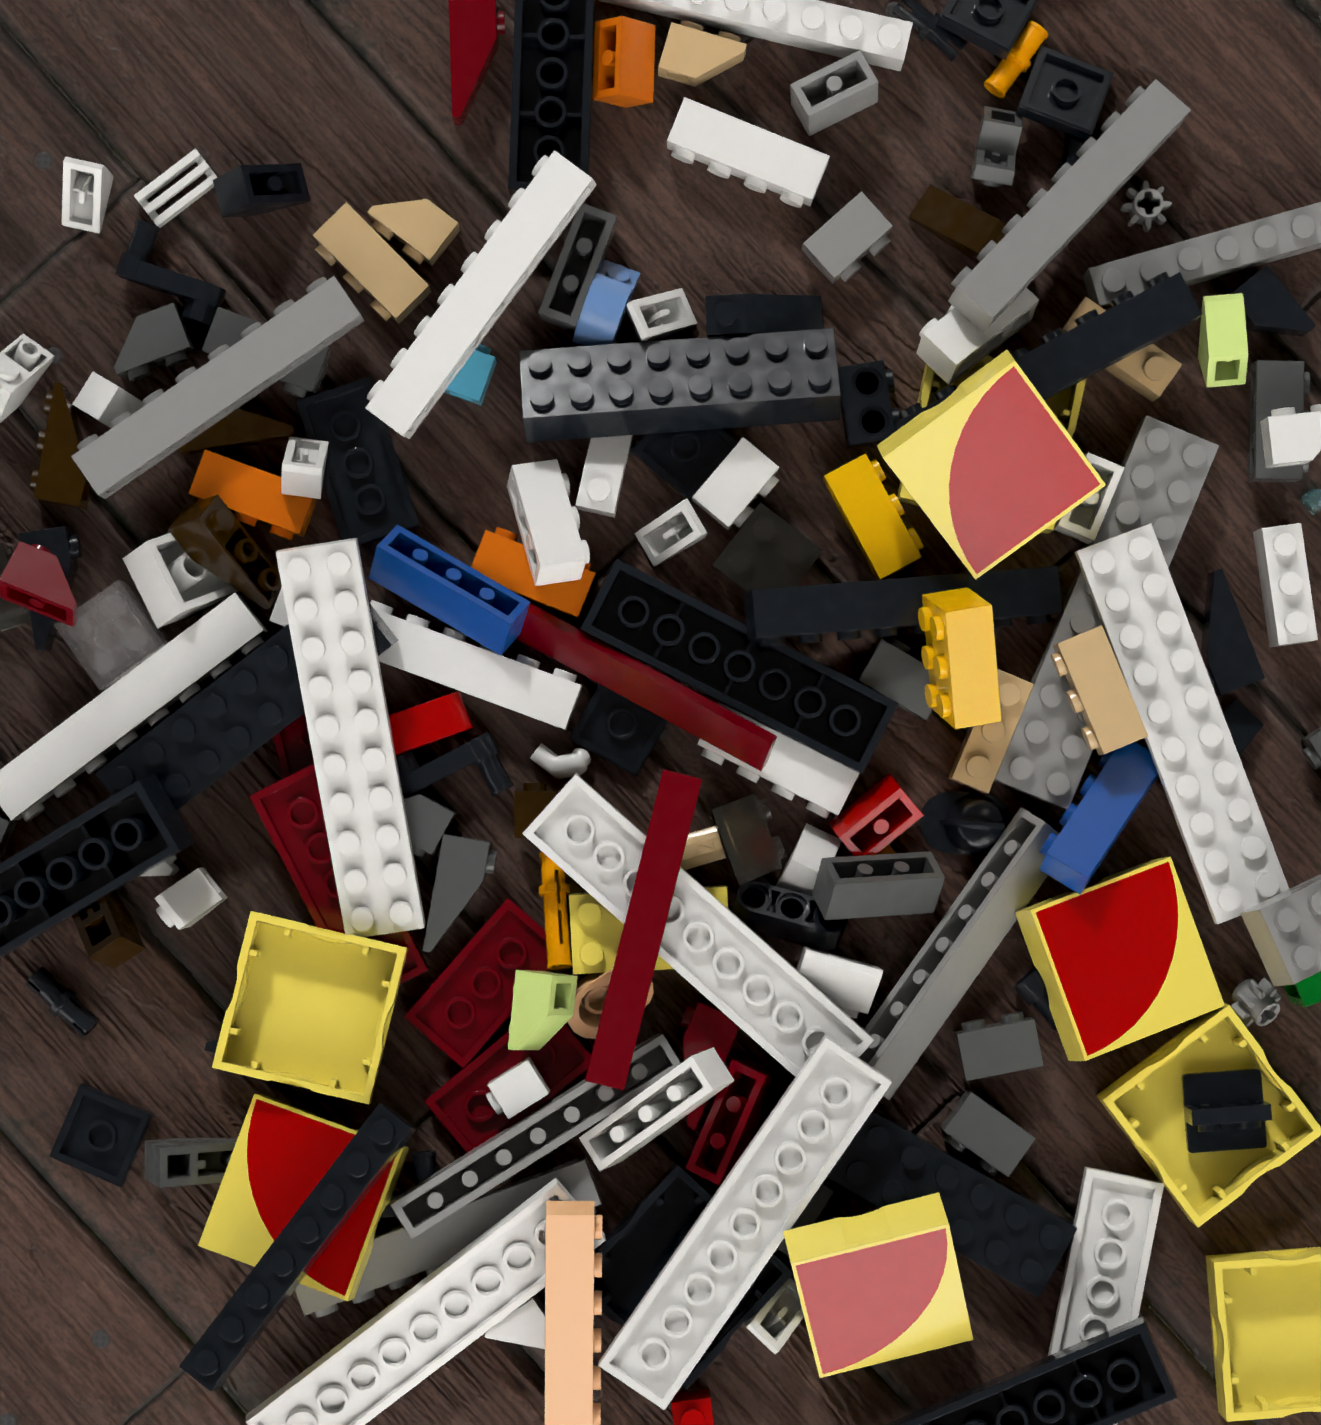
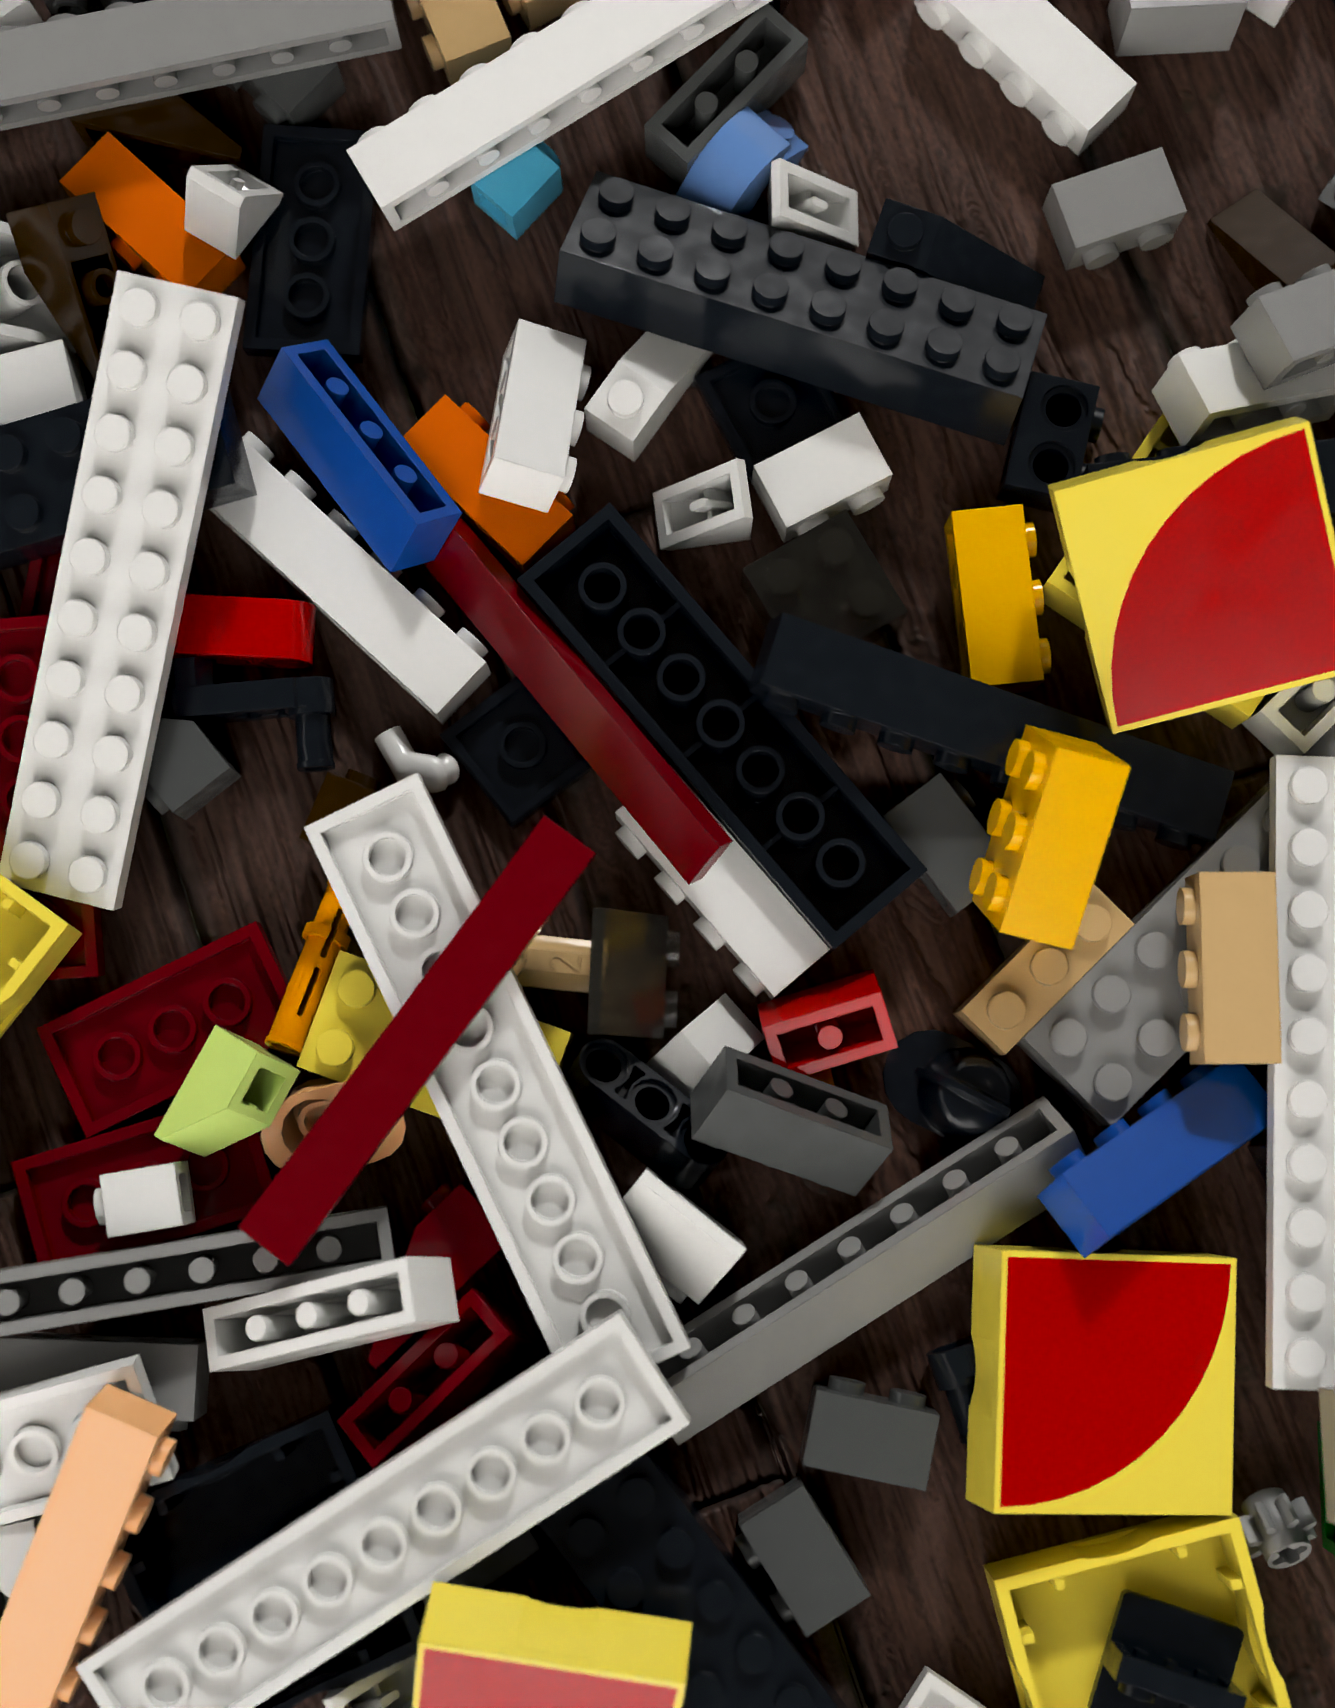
camera: 25 degrees right, 5 degrees down
dark grey slope [422,834,497,952] -> none

